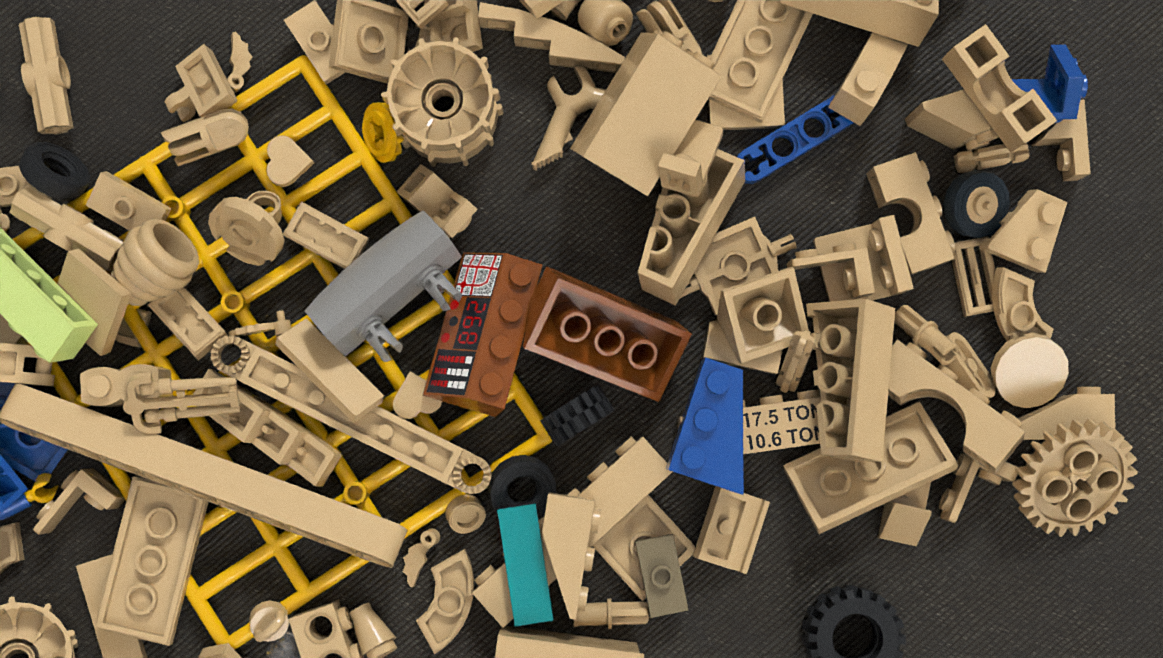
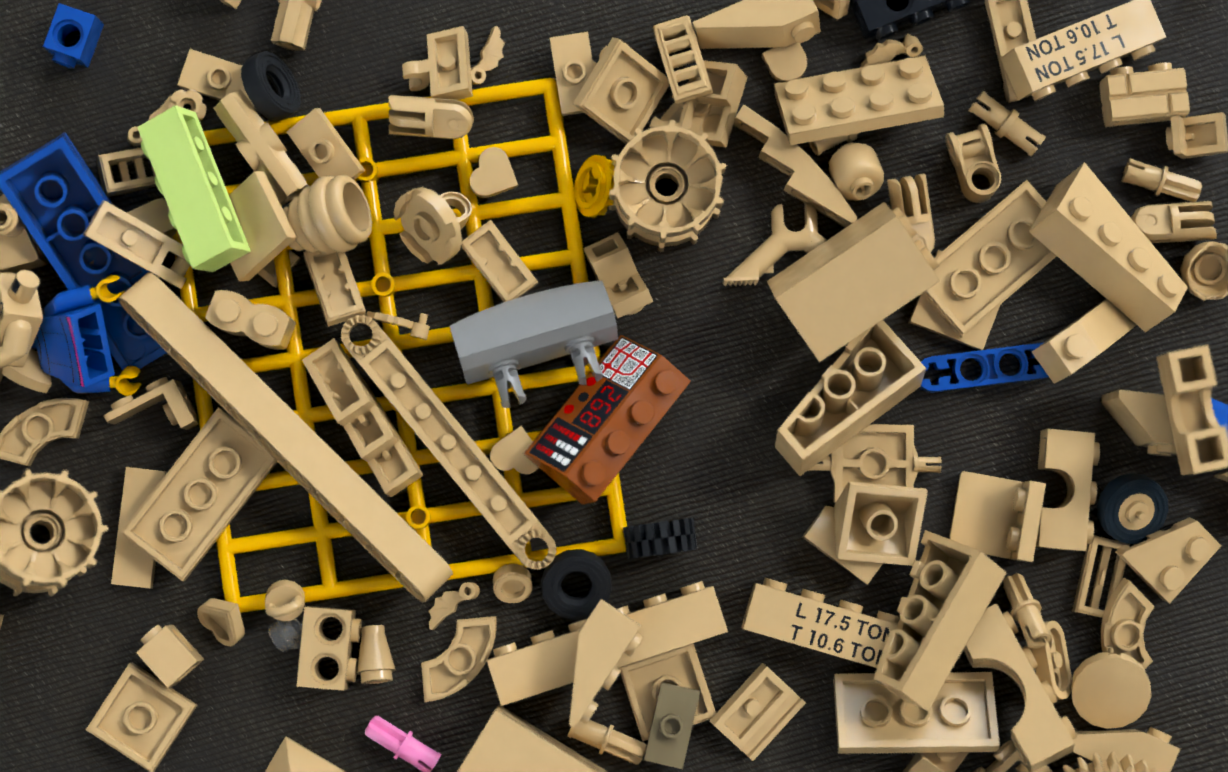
camera: 25 degrees right, 0 degrees up
tan piece [123,372,241,434] -> none
tan tile [276,318,384,423] -> none
teal tile [497,503,554,626] -> none
dark orange slope [523,266,692,402] -> none
tan bracket [658,120,723,198] -> none
blue wedge [666,357,744,495] -> none
tan axle [776,330,816,393] -> none
tan bracket [787,243,875,299] -> none
tan axle [954,143,1029,173] -> none

